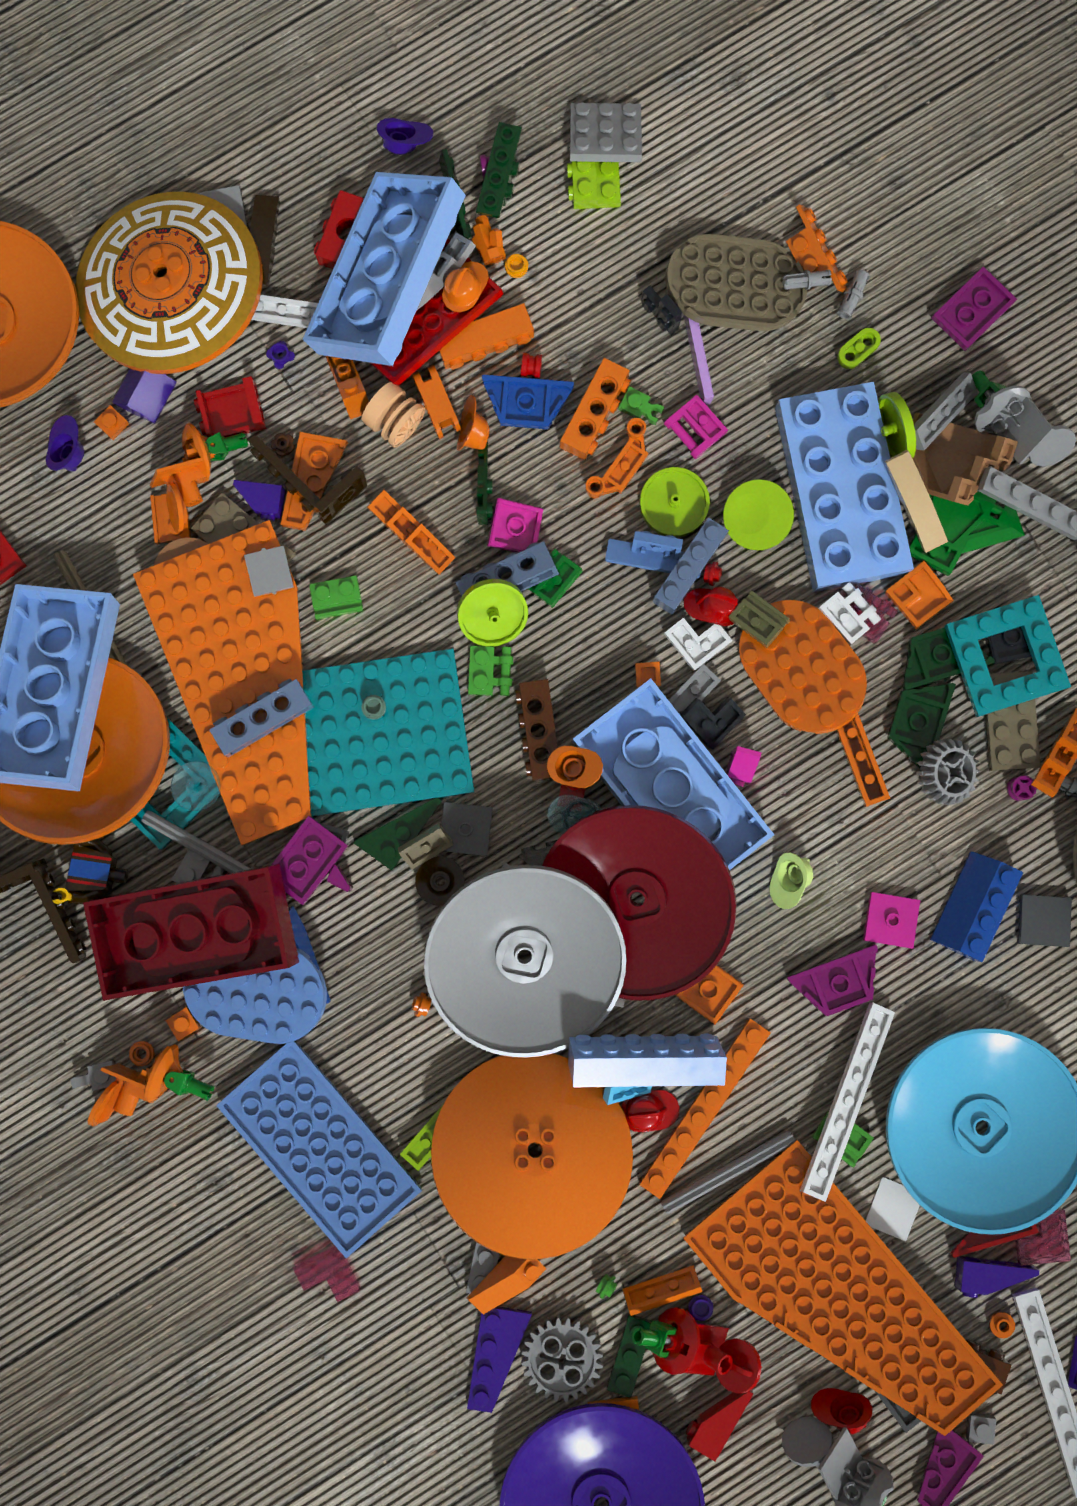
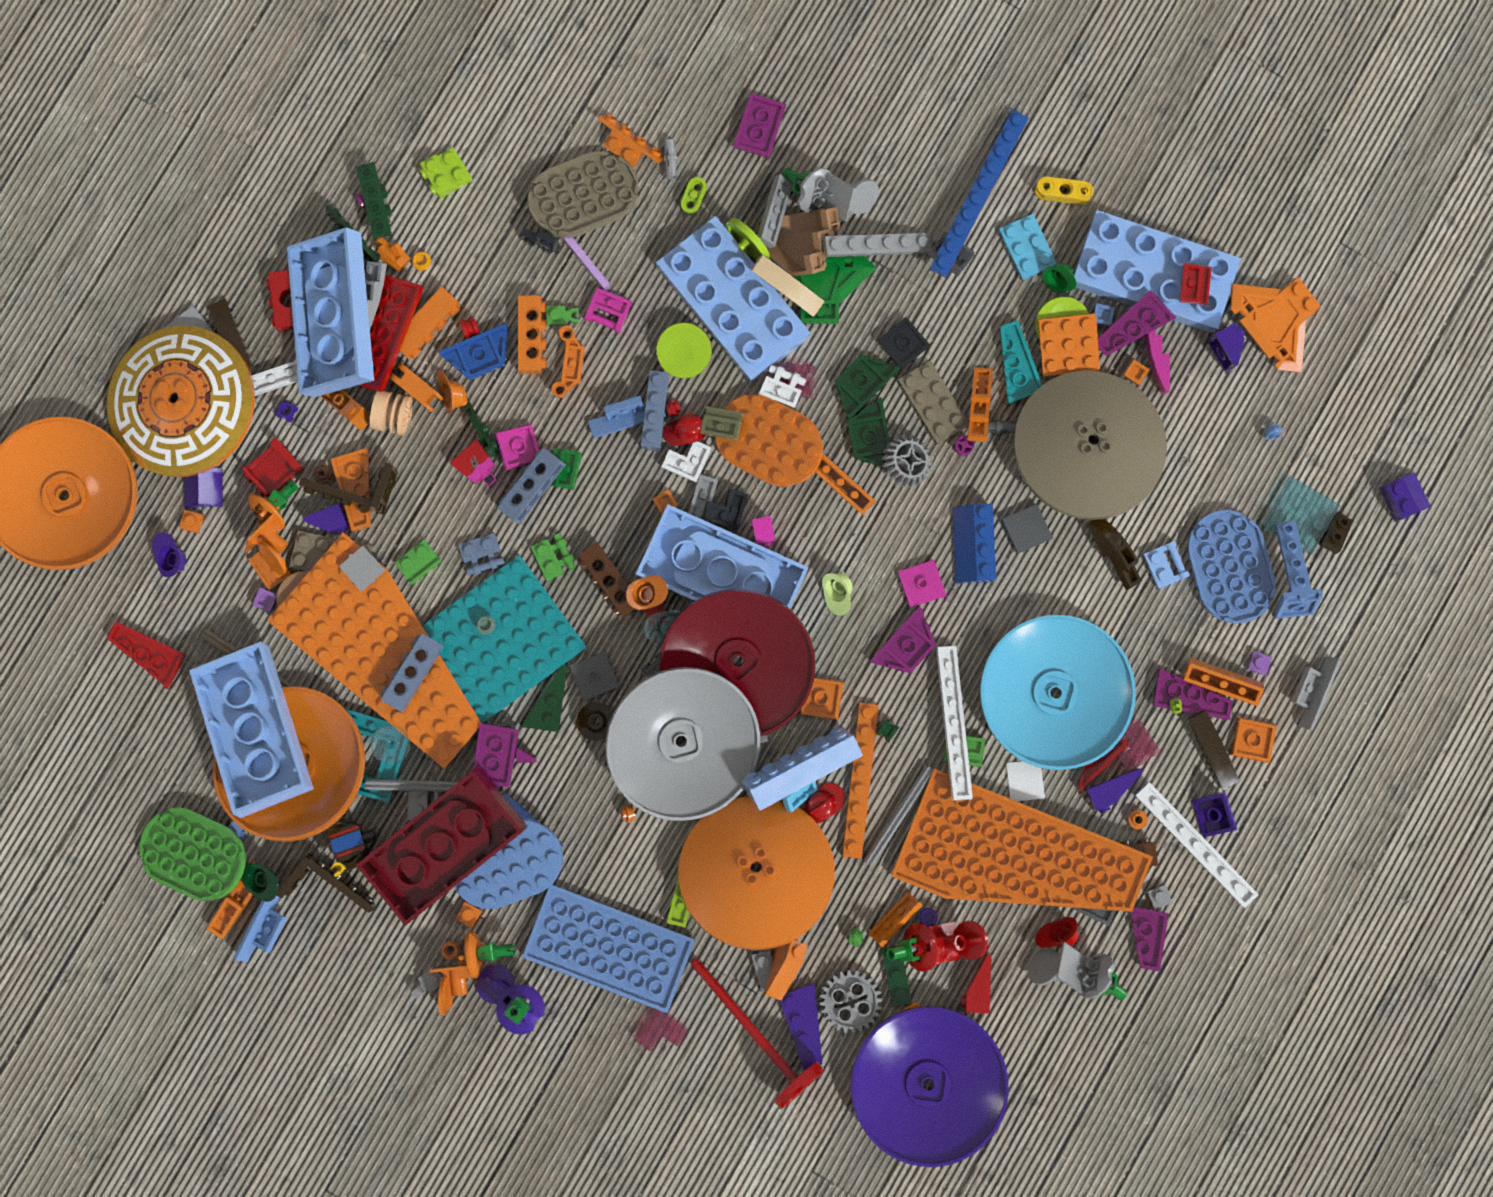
camera: 30 degrees left, 0 degrees up
orange slope [367,490,456,575] -> none
dark purple piece [377,118,433,155] -> none
dark tan plate [398,823,453,869] -> none
orange piece [442,261,489,312] -> none
lime piece [457,579,528,647] -> none
light grey plate [570,102,642,162] -> none
lime piece [640,467,710,538] -> none
light grey axle [782,269,832,290] -> none
orange plate [885,561,954,629] -> none
teal plate [944,595,1071,717] -> none
none -> medium lavender plate [253,588,277,613]
none -> torso [450,439,497,487]
none -> sand blue plate [458,533,505,576]
none -> dark purple piece [477,965,545,1034]
none -> red piece [691,958,825,1109]
none -> dark green wheel [876,718,899,743]

